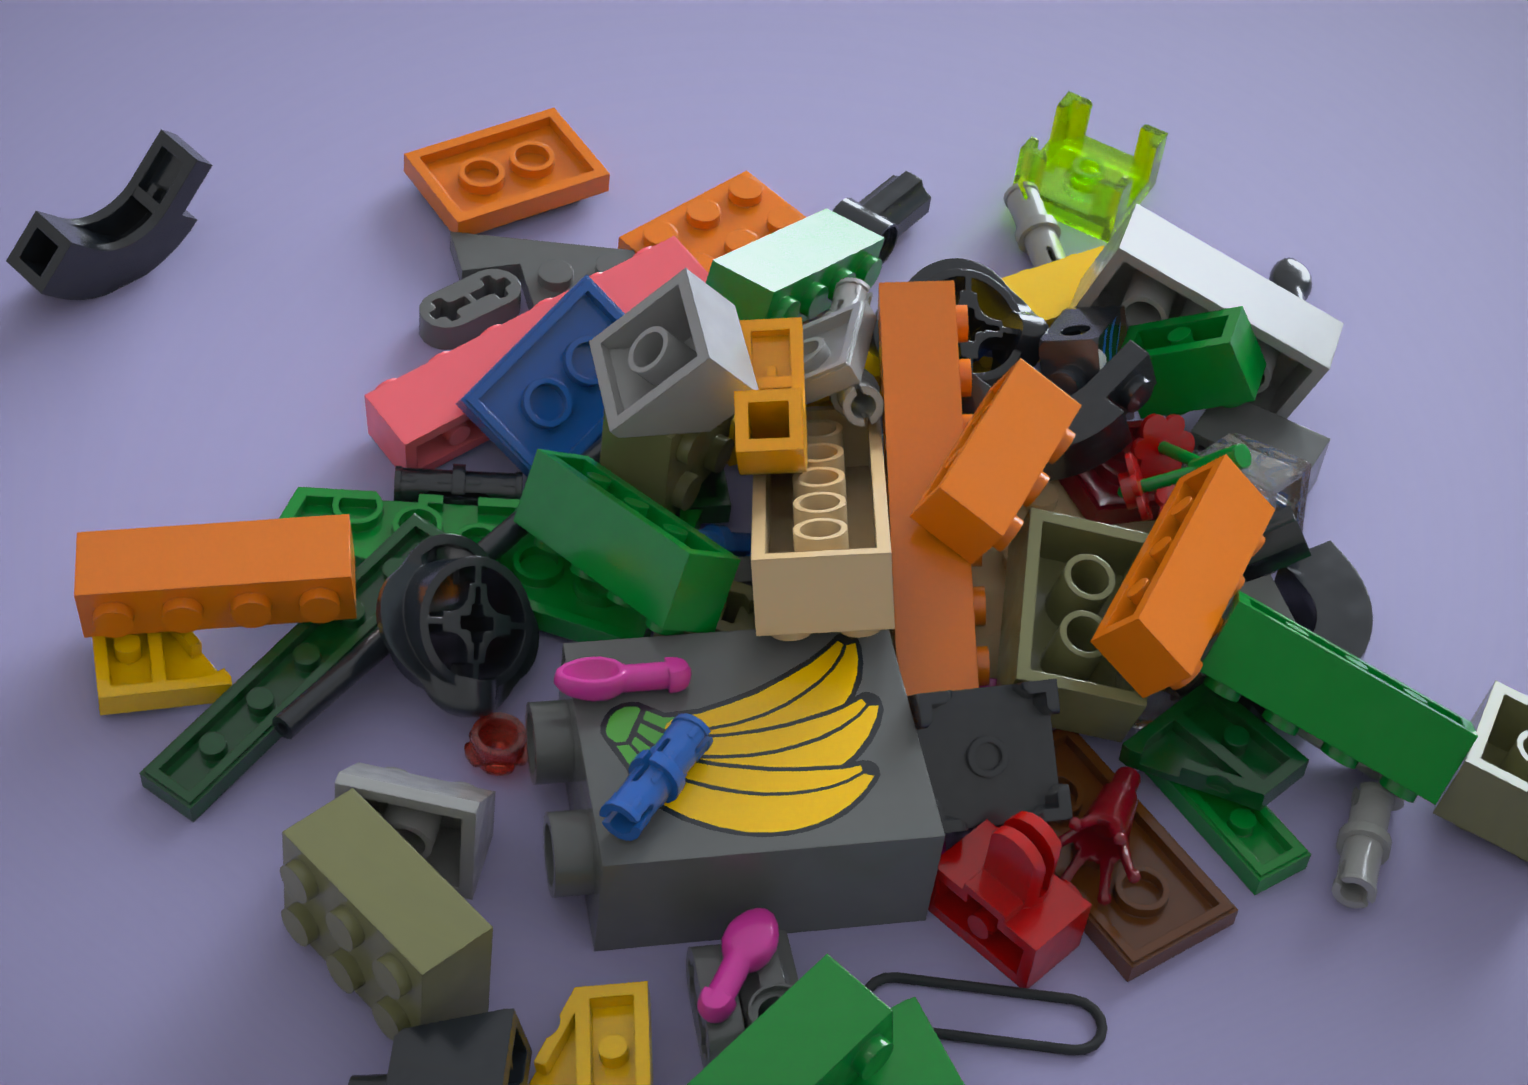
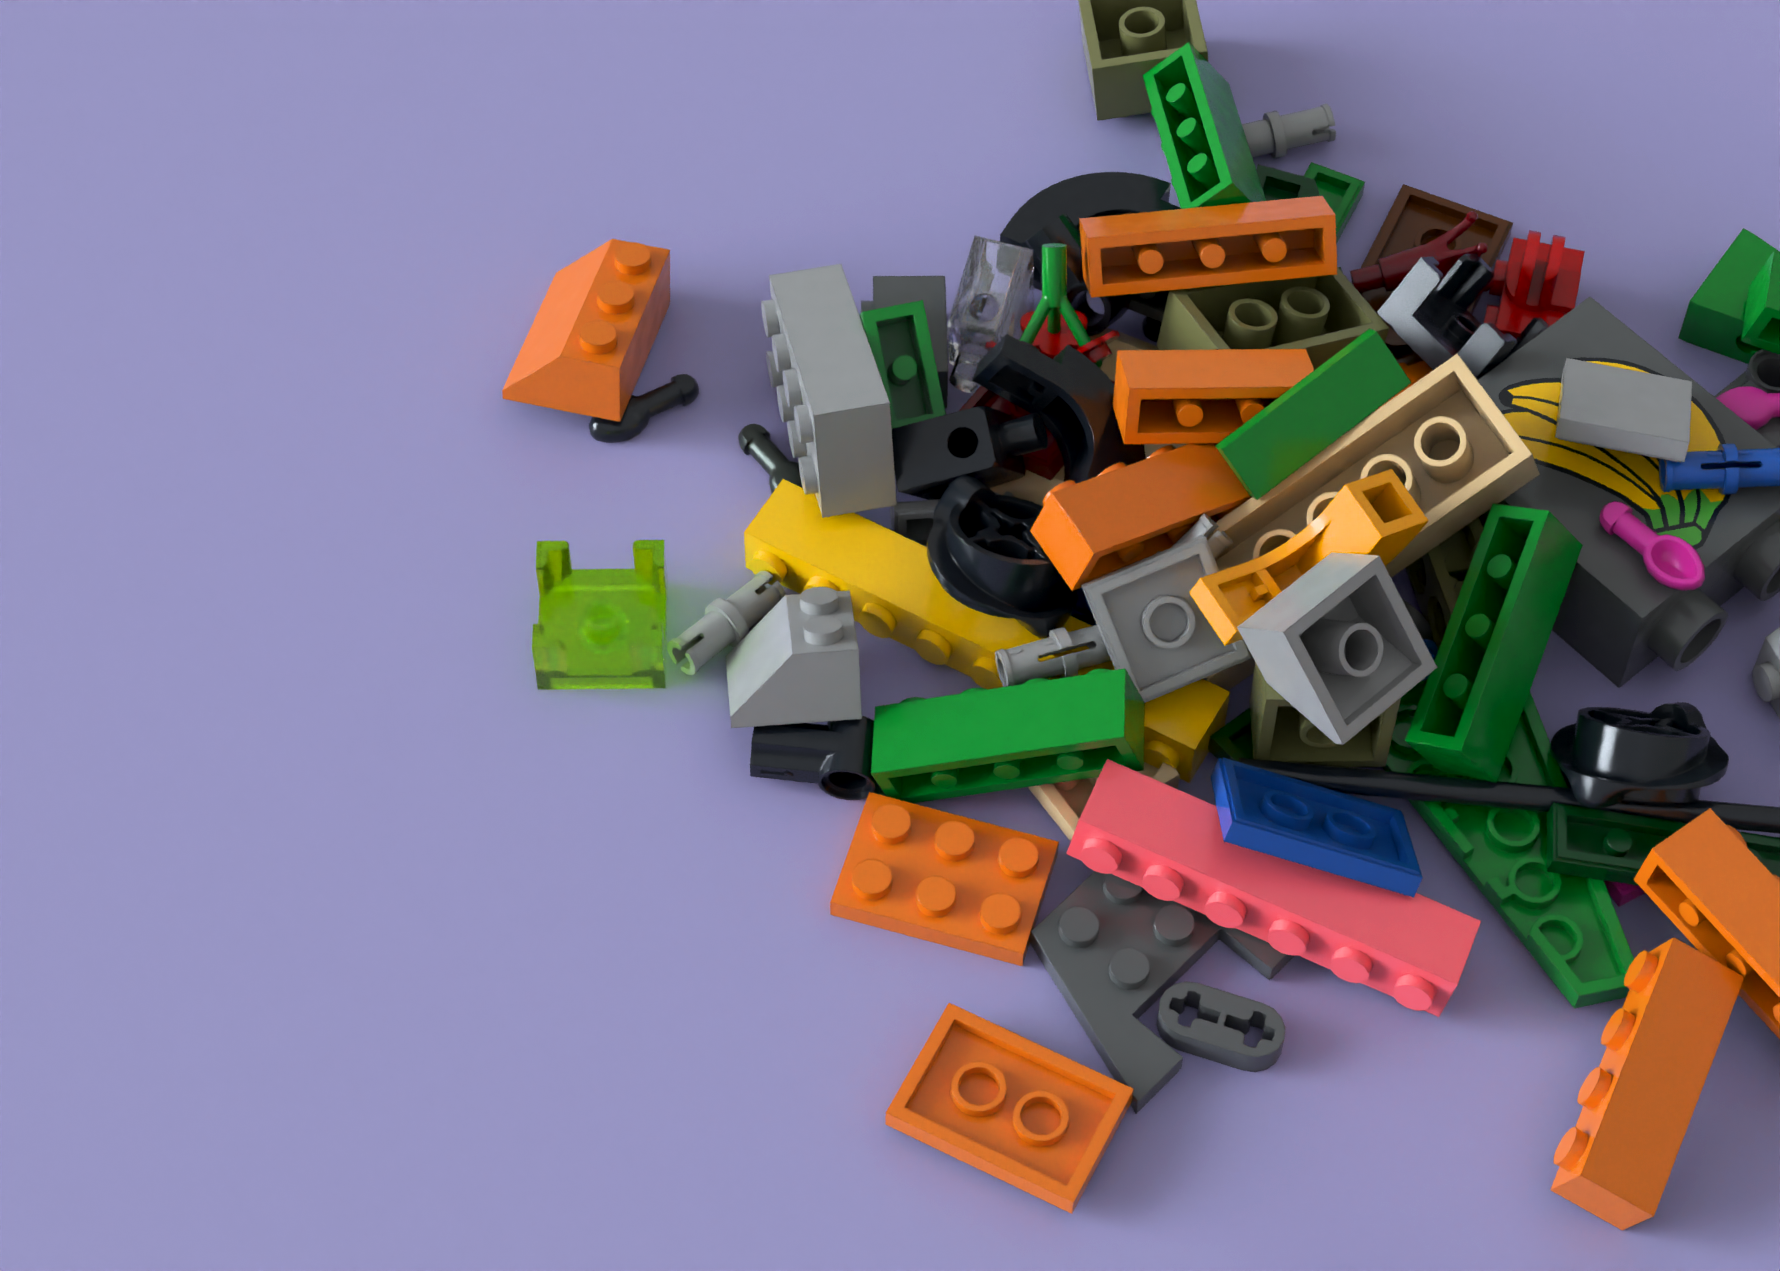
camera: 115 degrees left, 10 degrees up
black pin [394,464,523,506] -> none
clear red plate [464,712,528,776] -> none
black piece [864,972,1108,1055] -> none
none -> orange slope [502,239,670,422]
none -> light grey slope [726,587,862,728]
none -> green tile [1215,328,1411,500]
none -> orange brick [1550,937,1745,1231]
none -> light grey tile [1555,358,1692,463]

